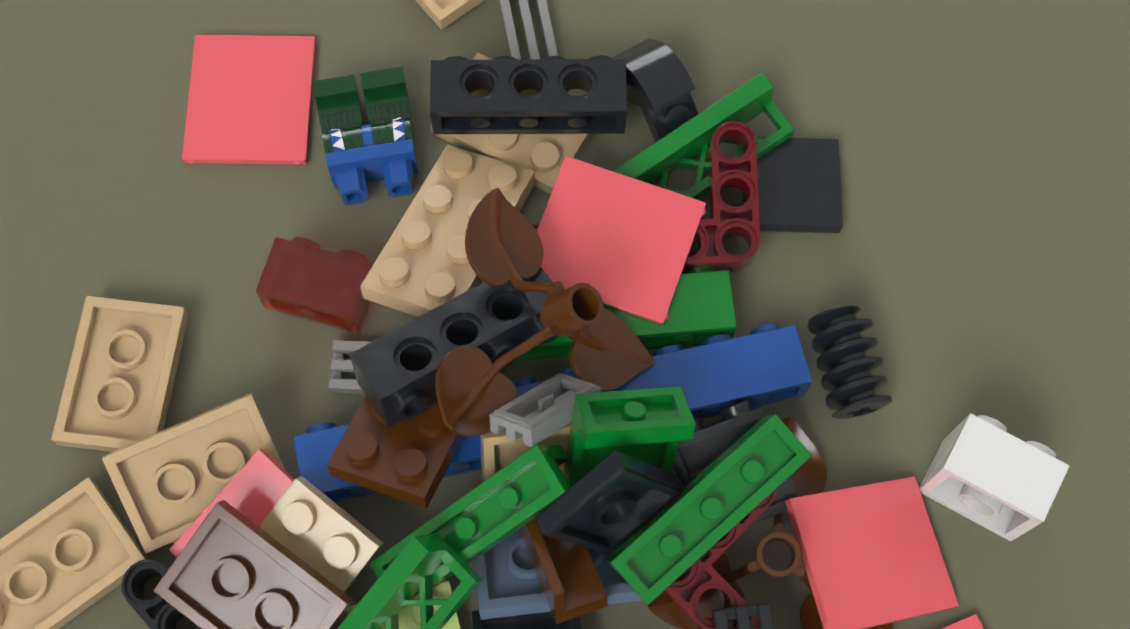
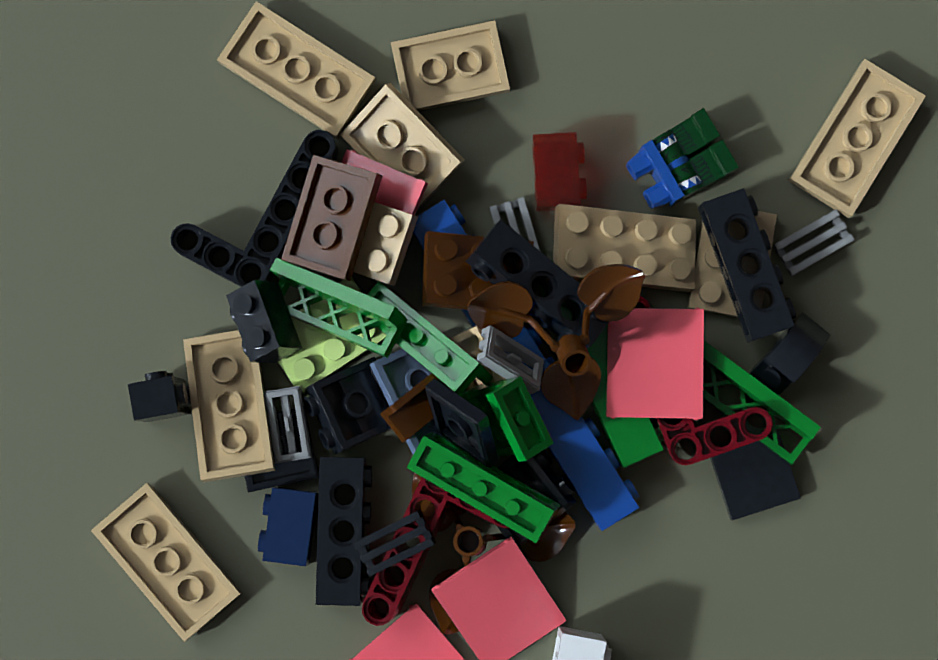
camera: 75 degrees right, 15 degrees up
coral piece [182,35,316,165] -> none
black piece [807,305,893,419] -> none

